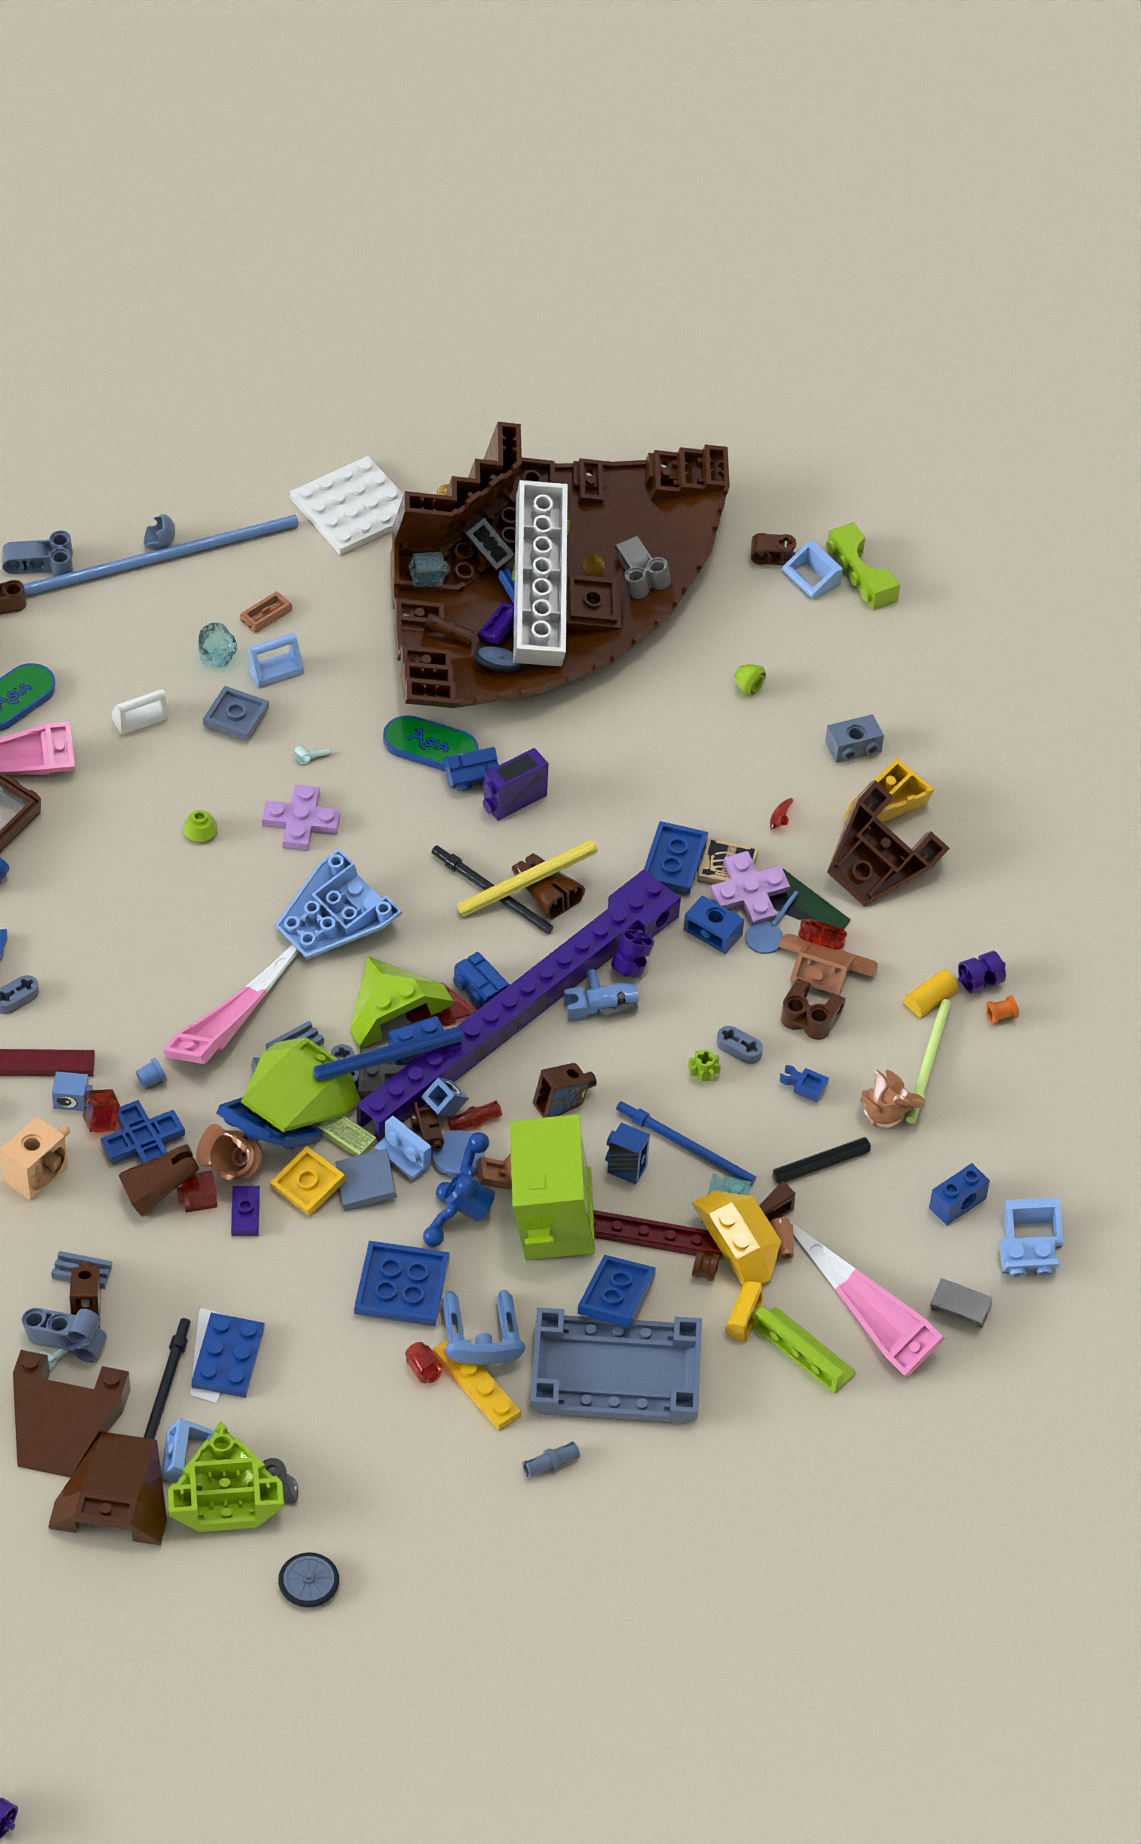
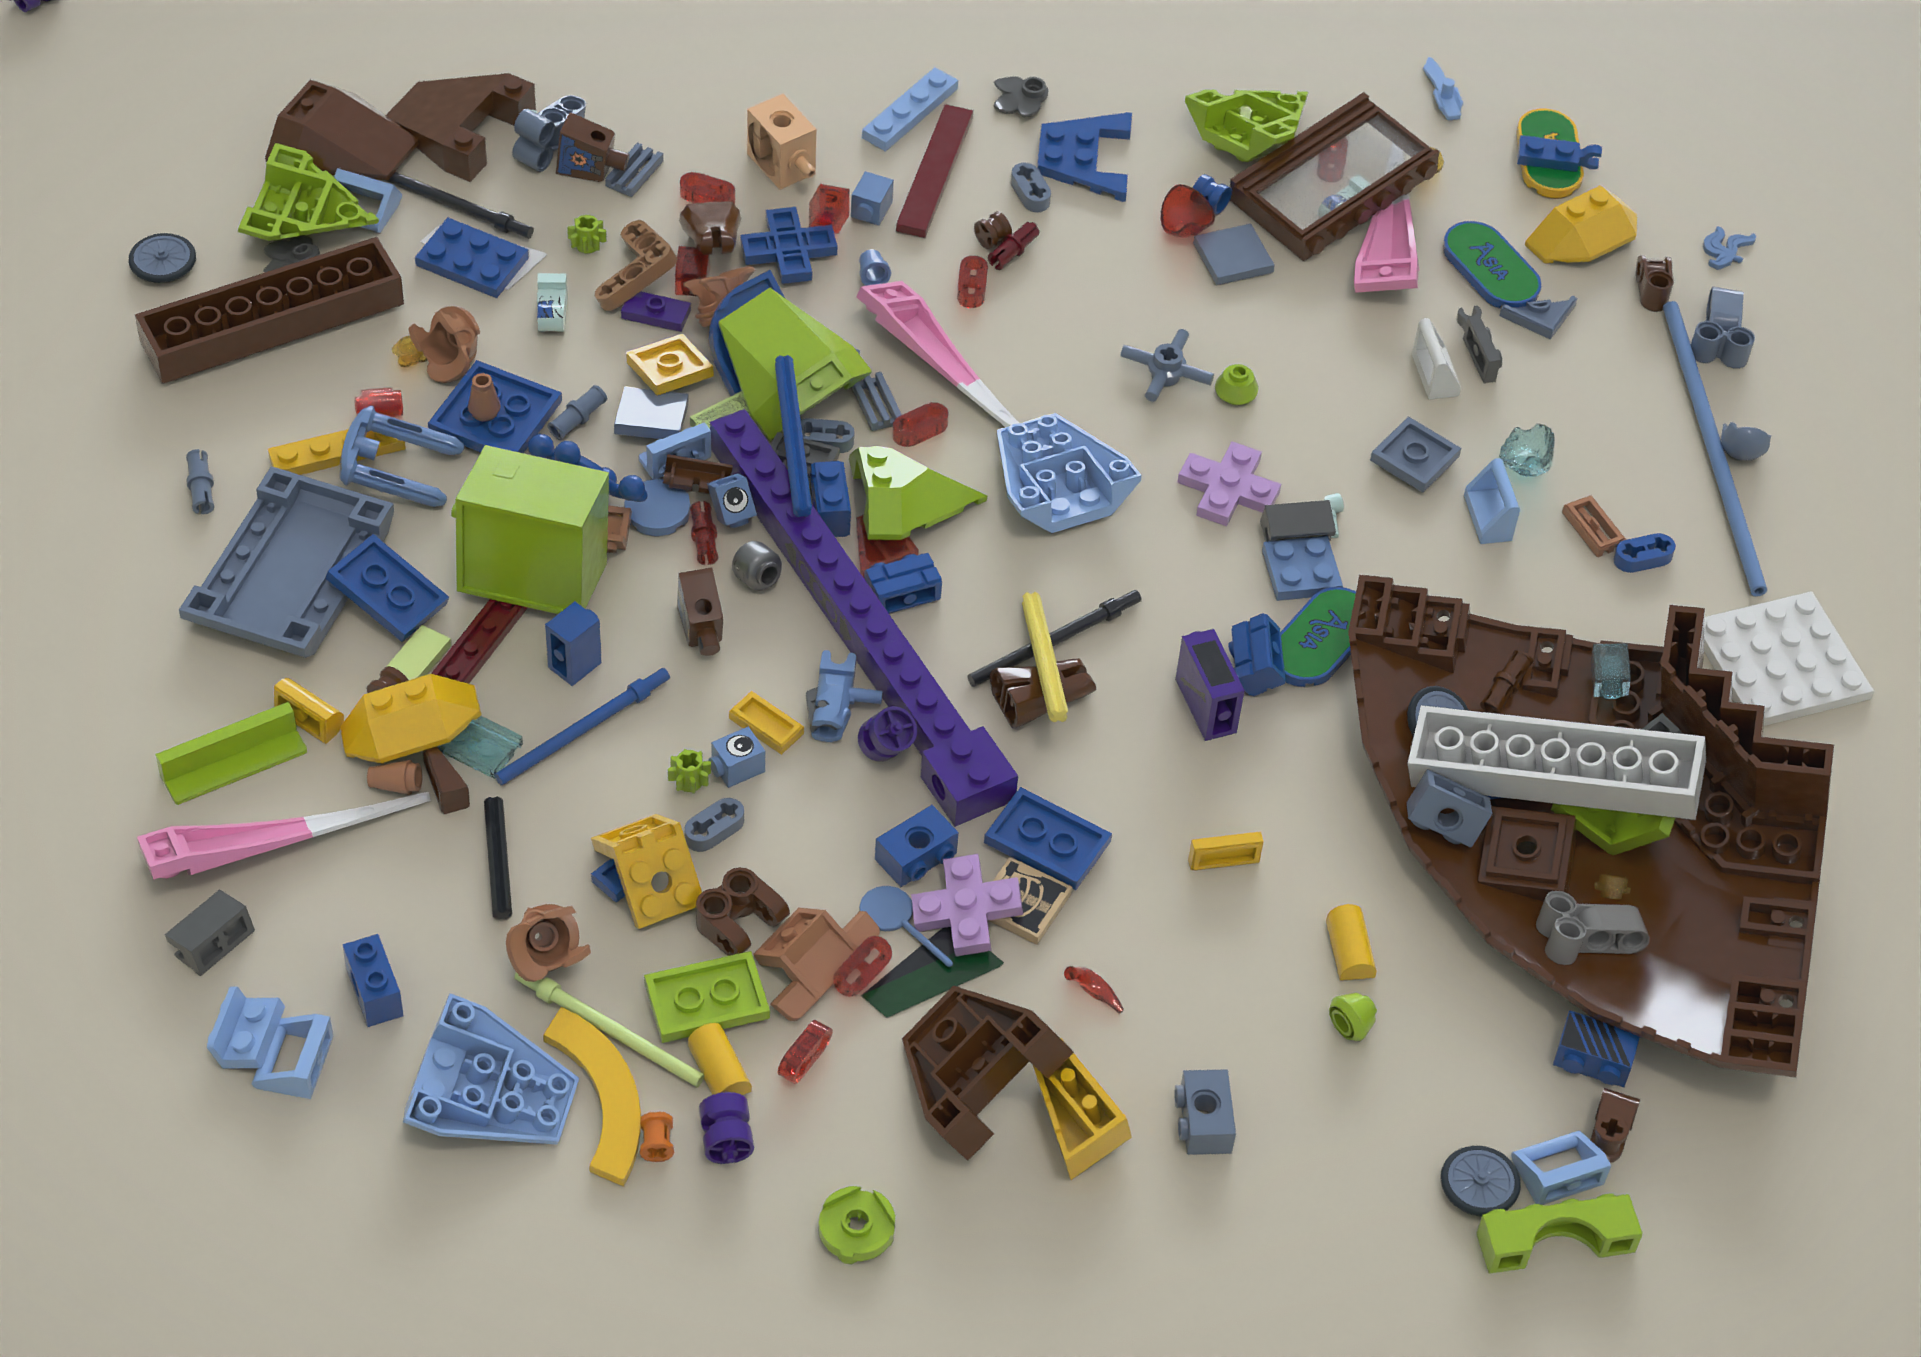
camera: 105 degrees right, 0 degrees up
none -> reddish brown brick [135,237,404,384]
none -> yellowish green tile [386,625,451,680]
none -> clear yellow plate [392,336,427,367]
none -> light blue wedge [403,993,579,1145]
none -> nougat helmet [408,306,480,383]
none -> nougat cone [468,373,501,421]
none -> light aqua leg [537,273,568,332]
none -> yellow tile [543,1007,641,1187]
none -> sand blue pin [547,385,607,440]
none -> lime gear [567,215,607,254]
none -> yellow bracket [591,814,702,929]
none -> medium nougat beam [594,220,678,311]
none -> lime plate [644,951,770,1043]
none -> clear red beam [680,172,736,205]
none -> medium blue brick [709,726,765,788]
none -> yellow tile [729,691,804,755]
none -> flat silver head [732,541,782,590]
none -> clear red beam [778,1020,833,1084]
none -> lime plate [818,1186,895,1264]
none -> clear red beam [892,402,948,447]
none -> clear red beam [957,255,988,308]
none -> reddish brown wheel [974,211,1012,250]
none -> dark red axle [987,222,1040,270]
none -> sand blue bar [1120,329,1214,402]
none -> clear red helmet [1160,184,1215,238]
none -> yellow tile [1188,831,1264,870]
none -> sand blue tile [1193,223,1275,285]
none -> dark grey hinge [1260,500,1336,542]
none -> medium blue plate [1262,536,1343,601]
none -> yellow brick [1326,904,1377,981]
none -> sand blue brick [1407,769,1492,848]
none -> sand blue wheel [1441,1145,1521,1217]
none -> dark grey plate [1456,305,1502,383]
none -> sand blue tile [1499,296,1578,340]
none -> blue brick [1553,1010,1640,1087]
none -> blue beam [1613,533,1676,573]

